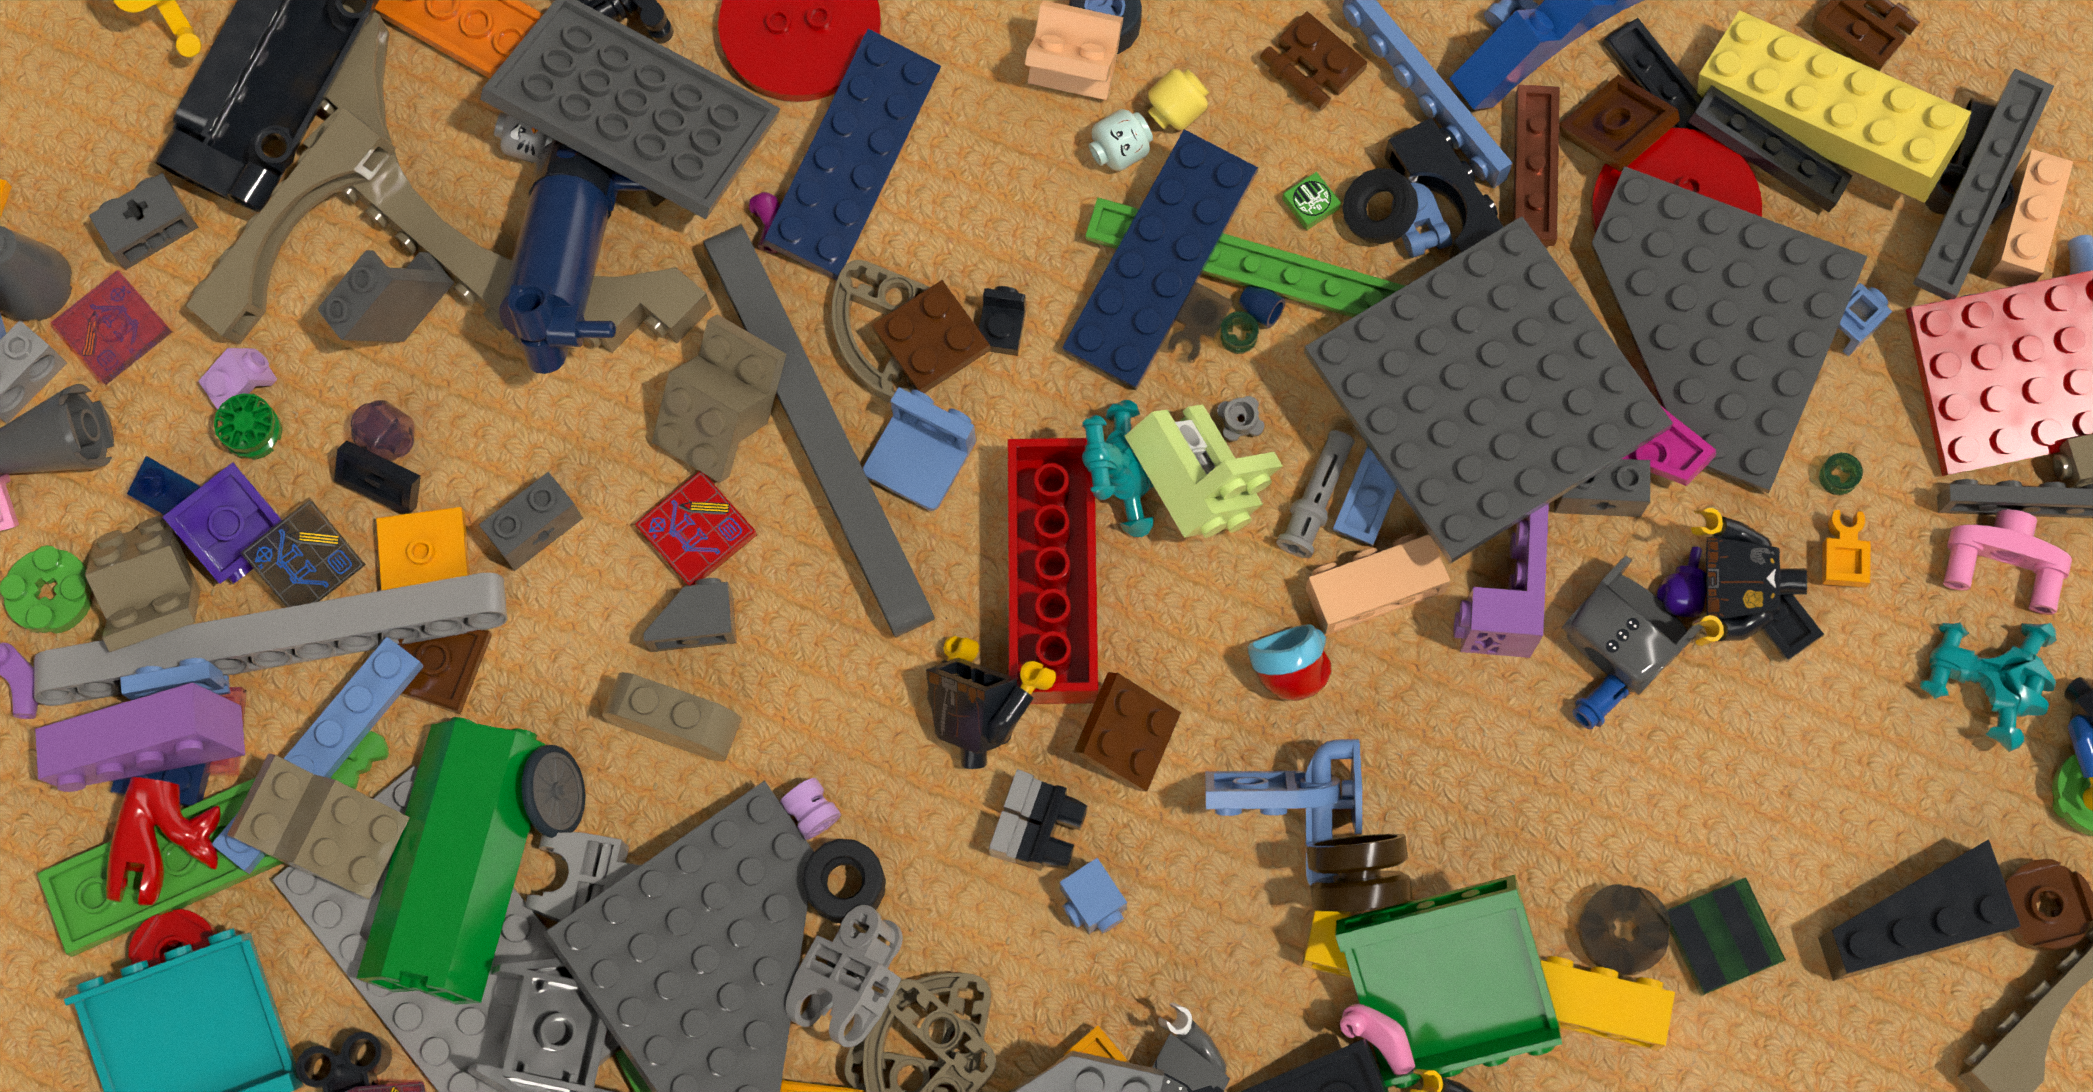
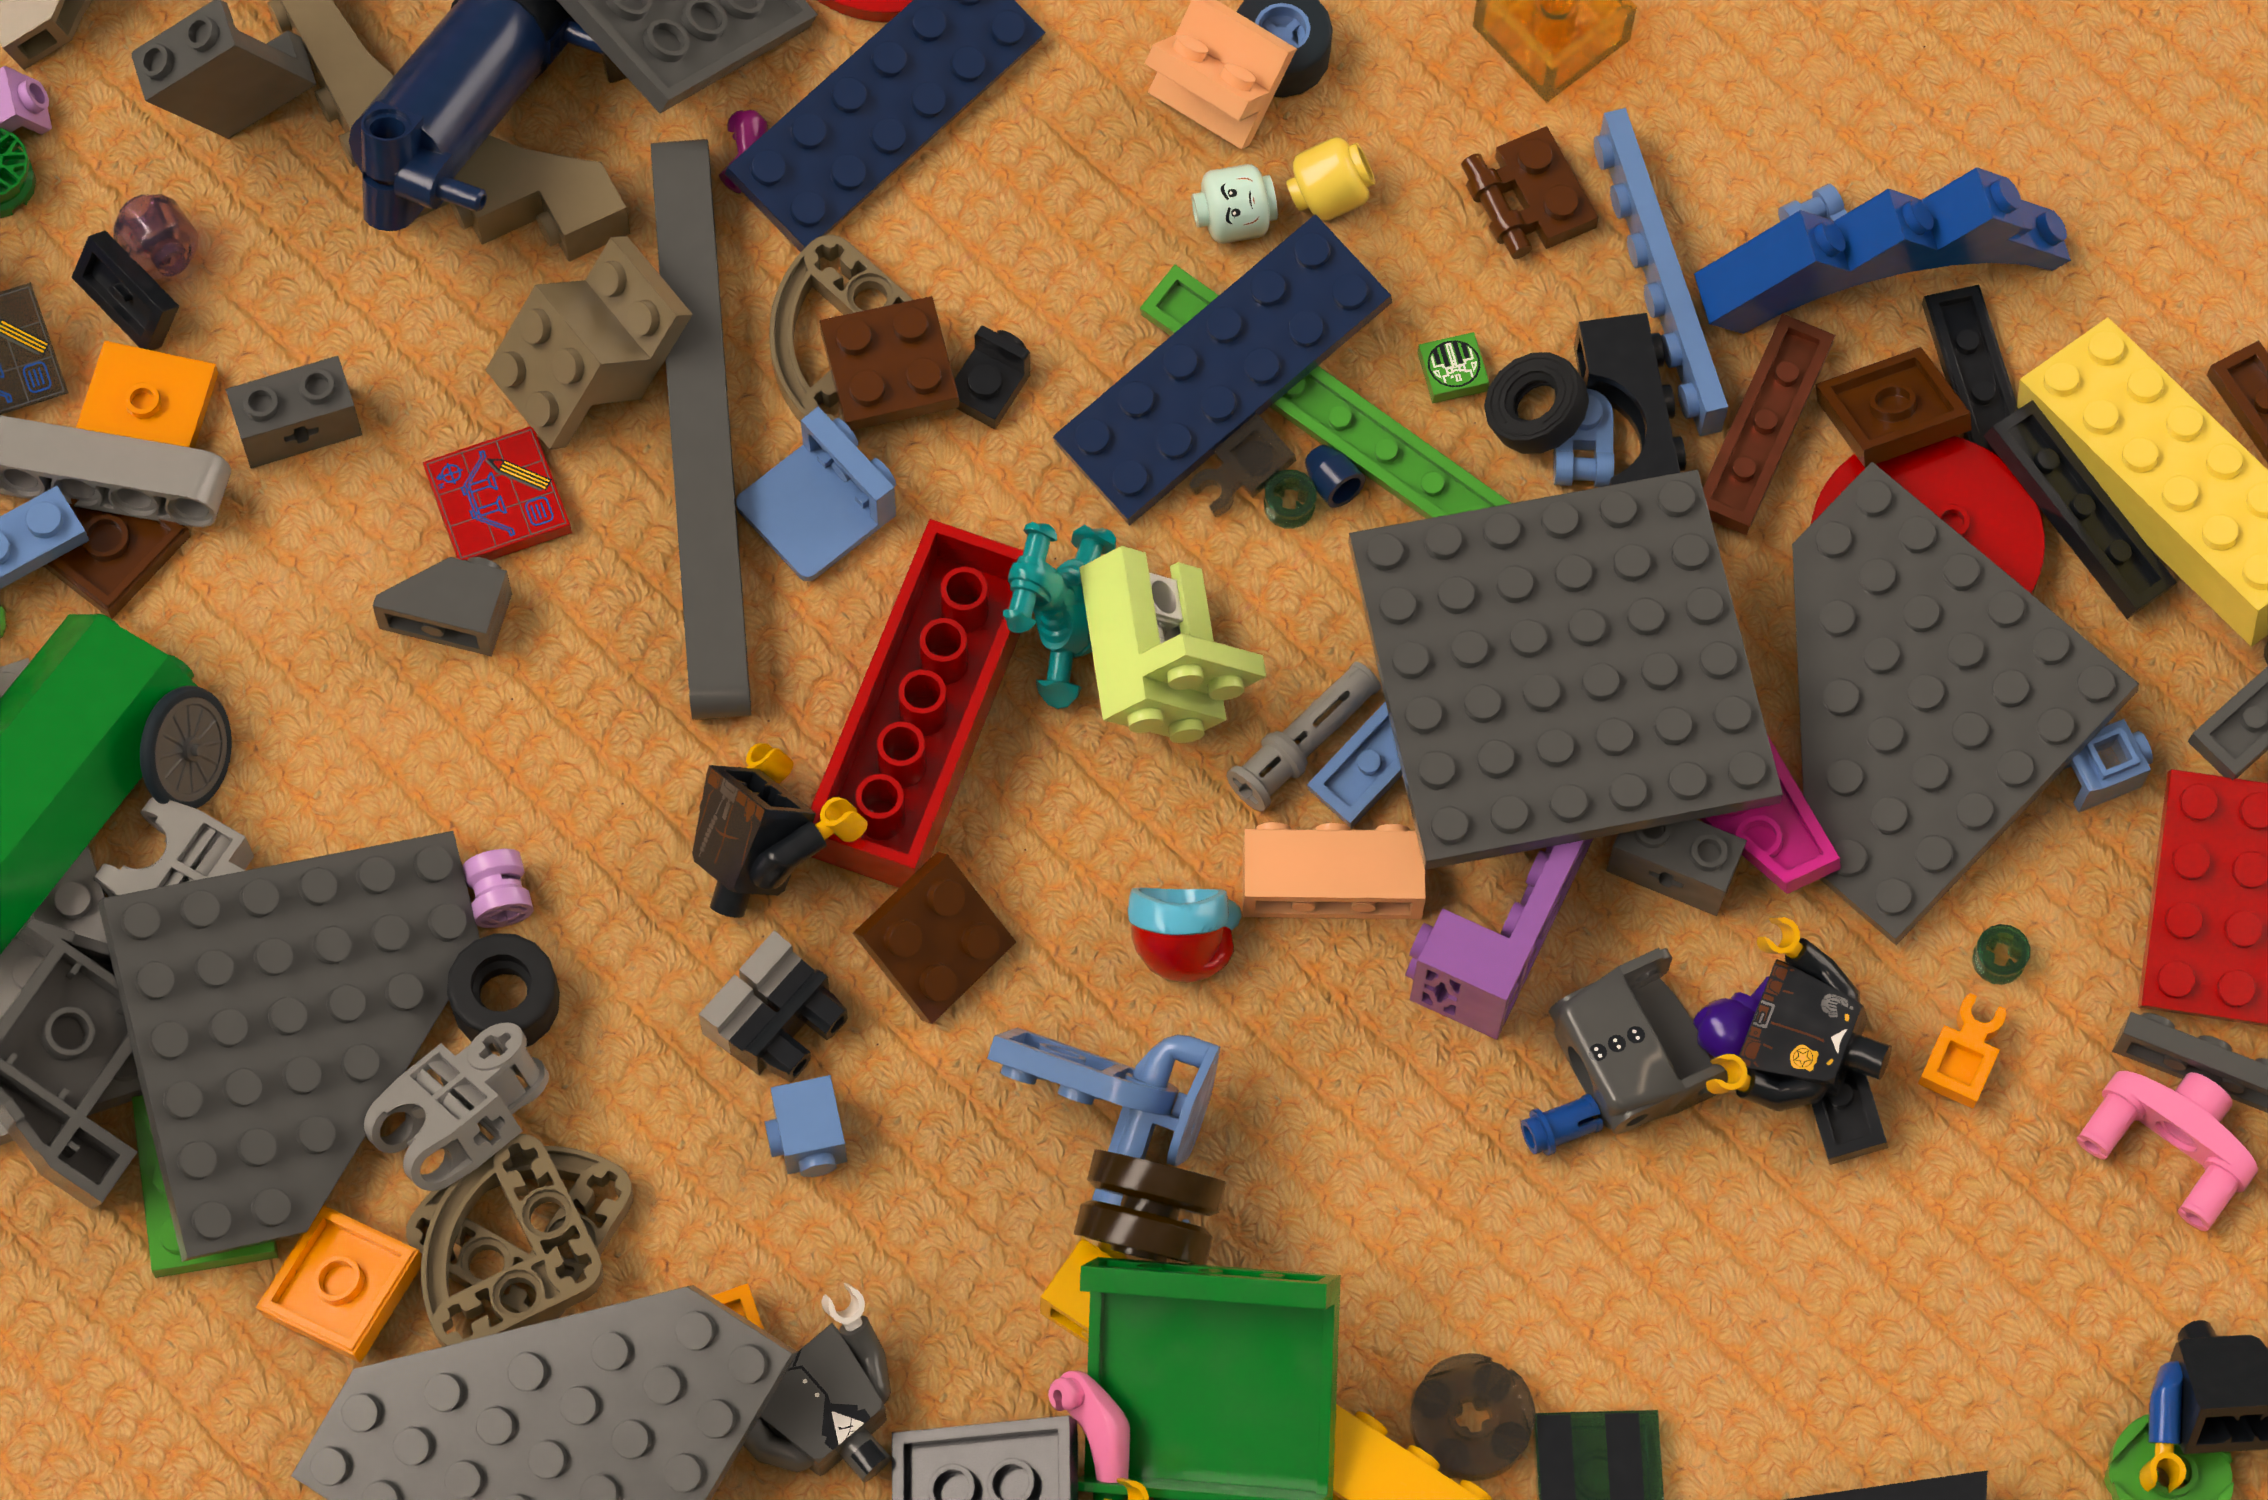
camera: 15 degrees right, 5 degrees down
dark tan brick [602,672,742,762] -> none
light grey plate [1217,396,1264,442] -> none
teal piece [1920,622,2057,752] -> none

